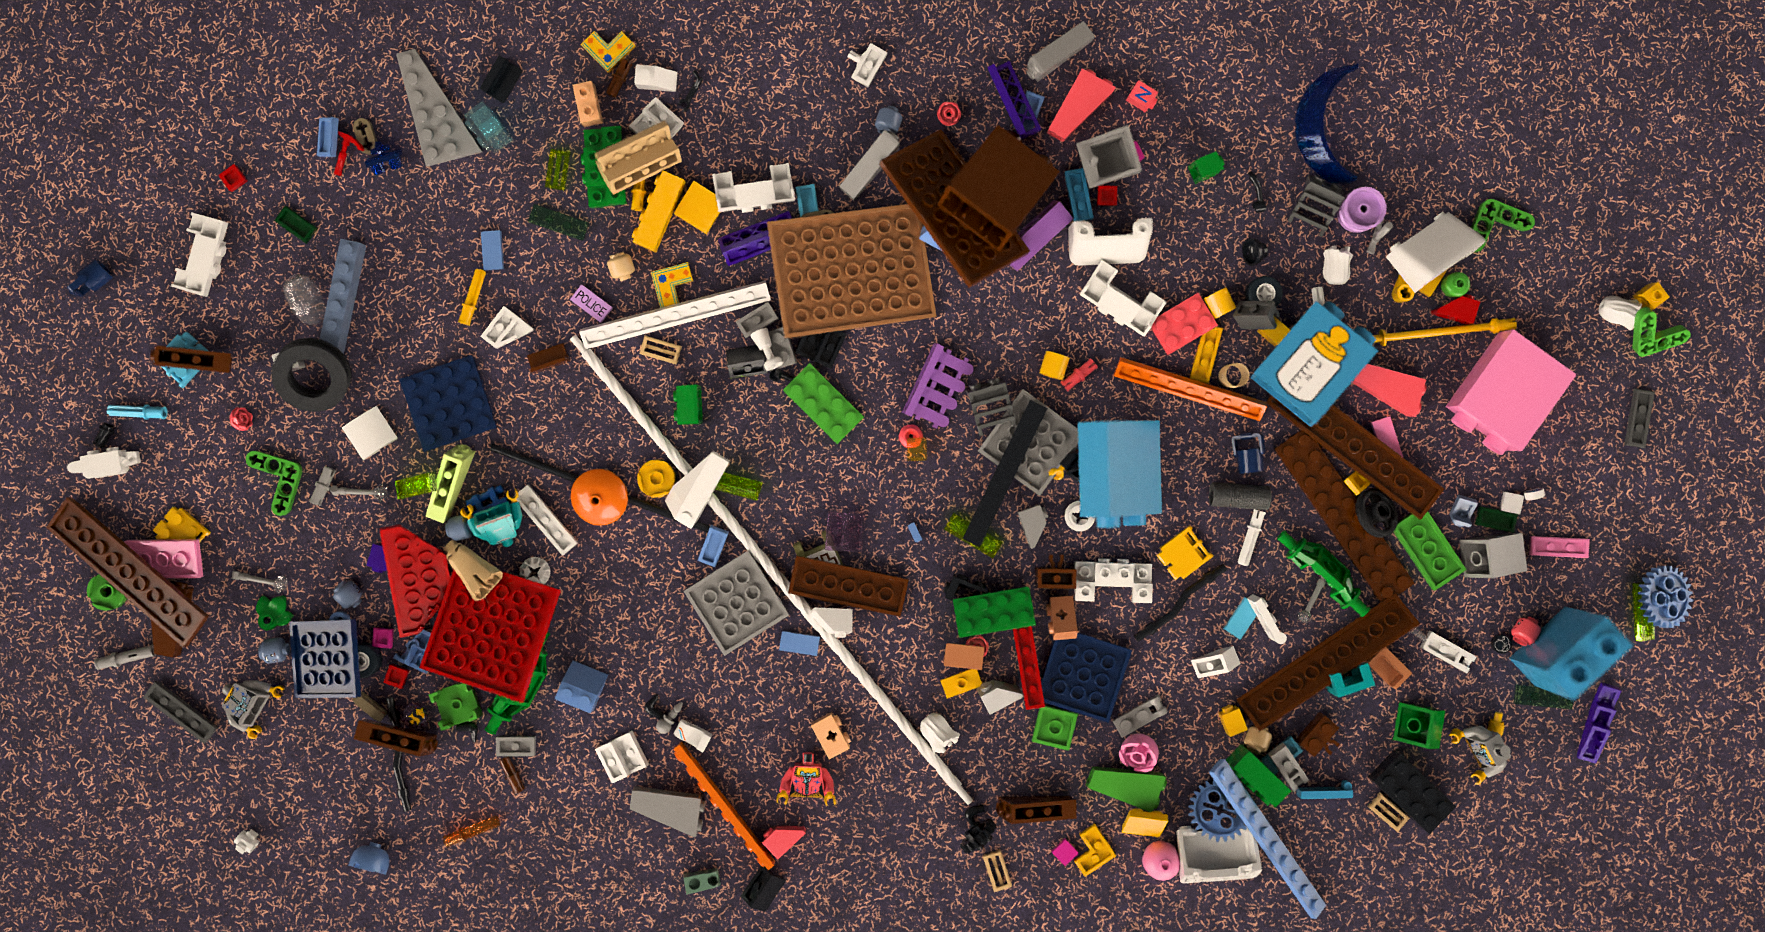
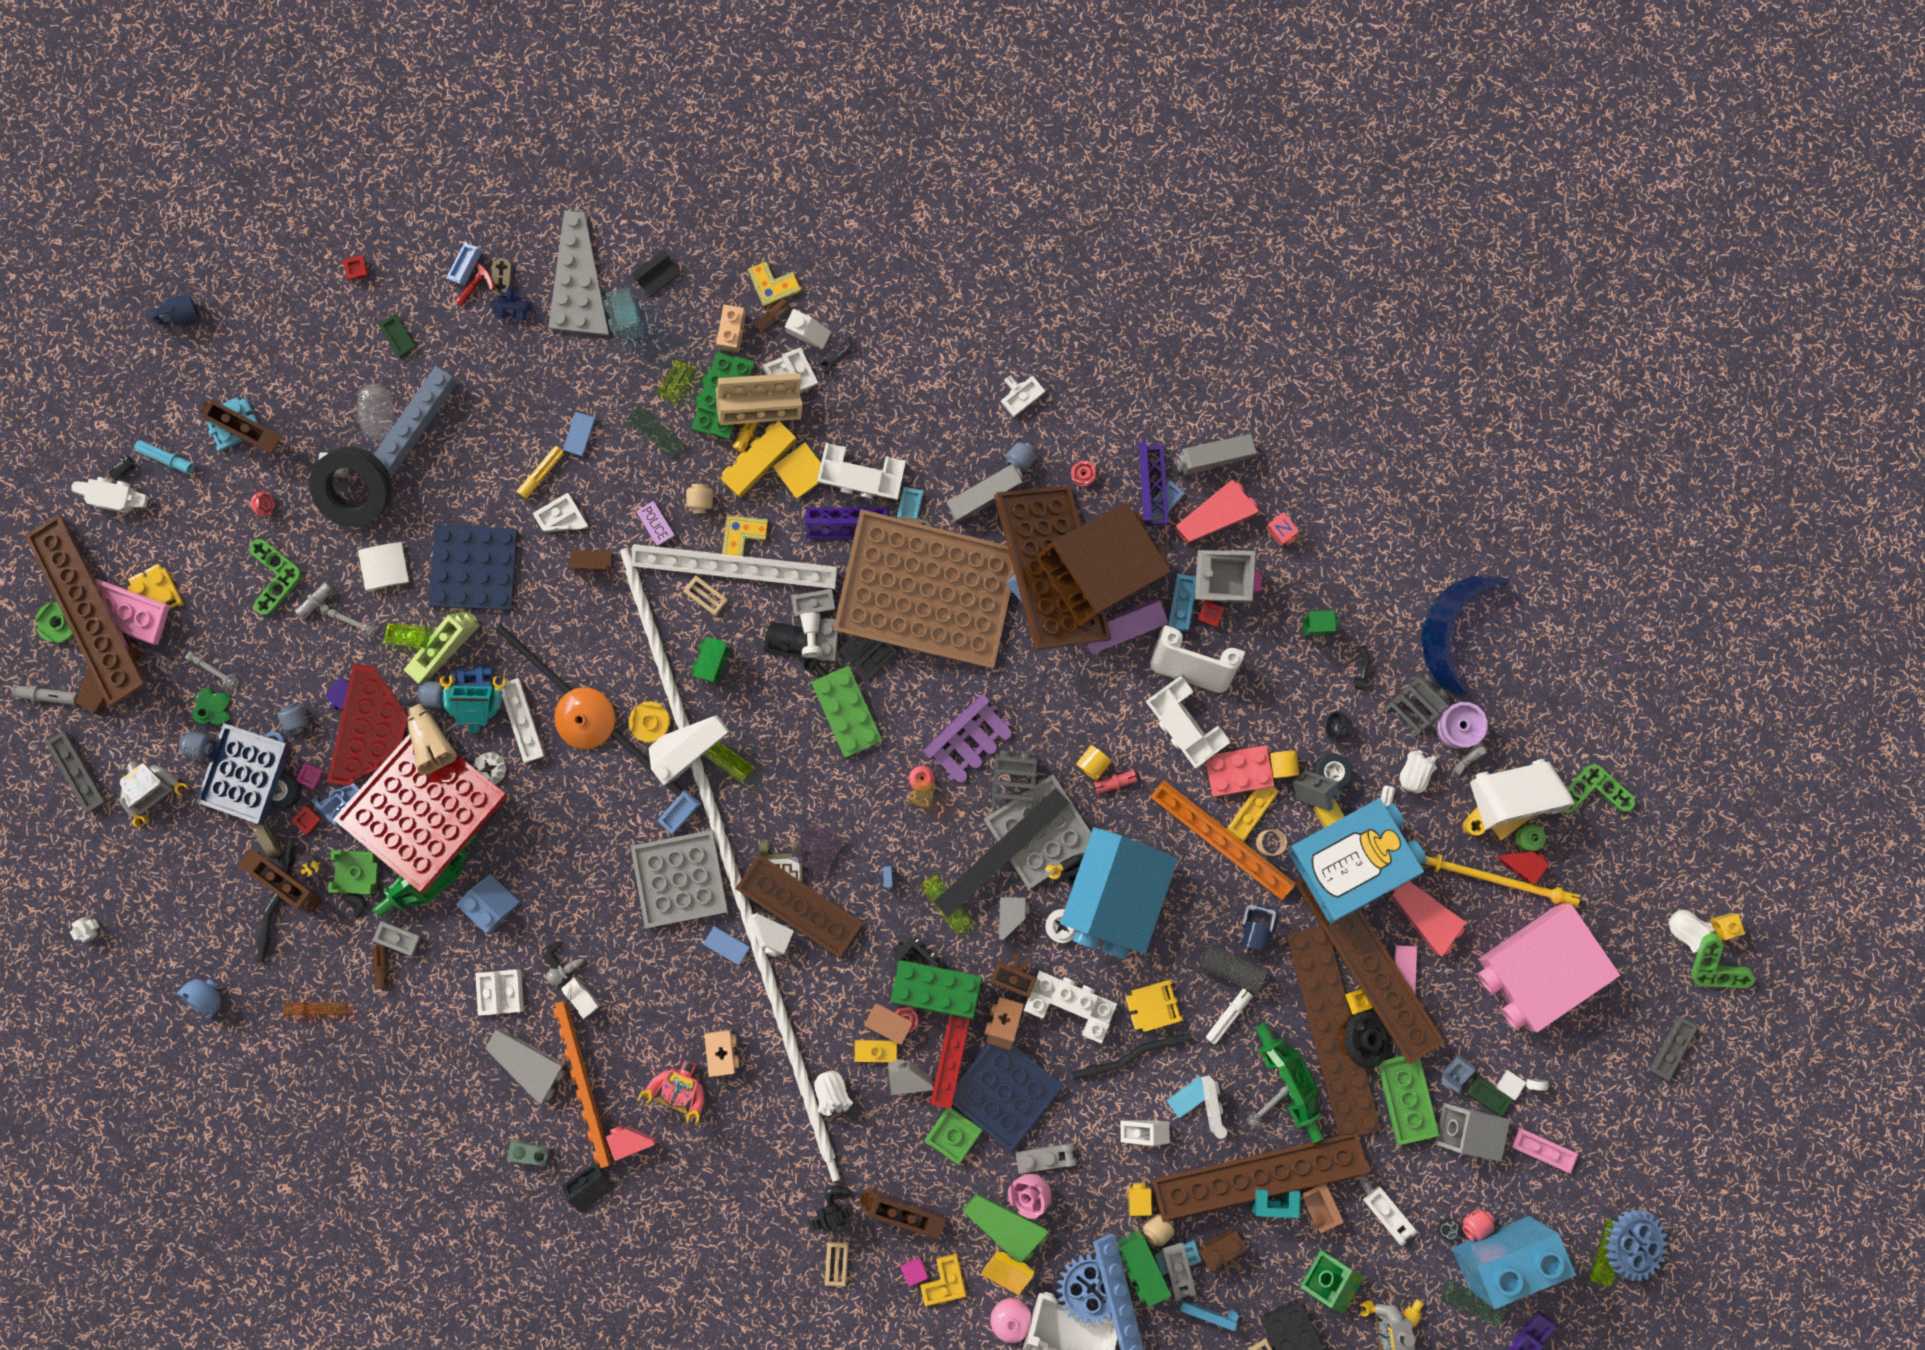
camera: 10 degrees right, 5 degrees down
white bracket [171,212,228,297] -> none

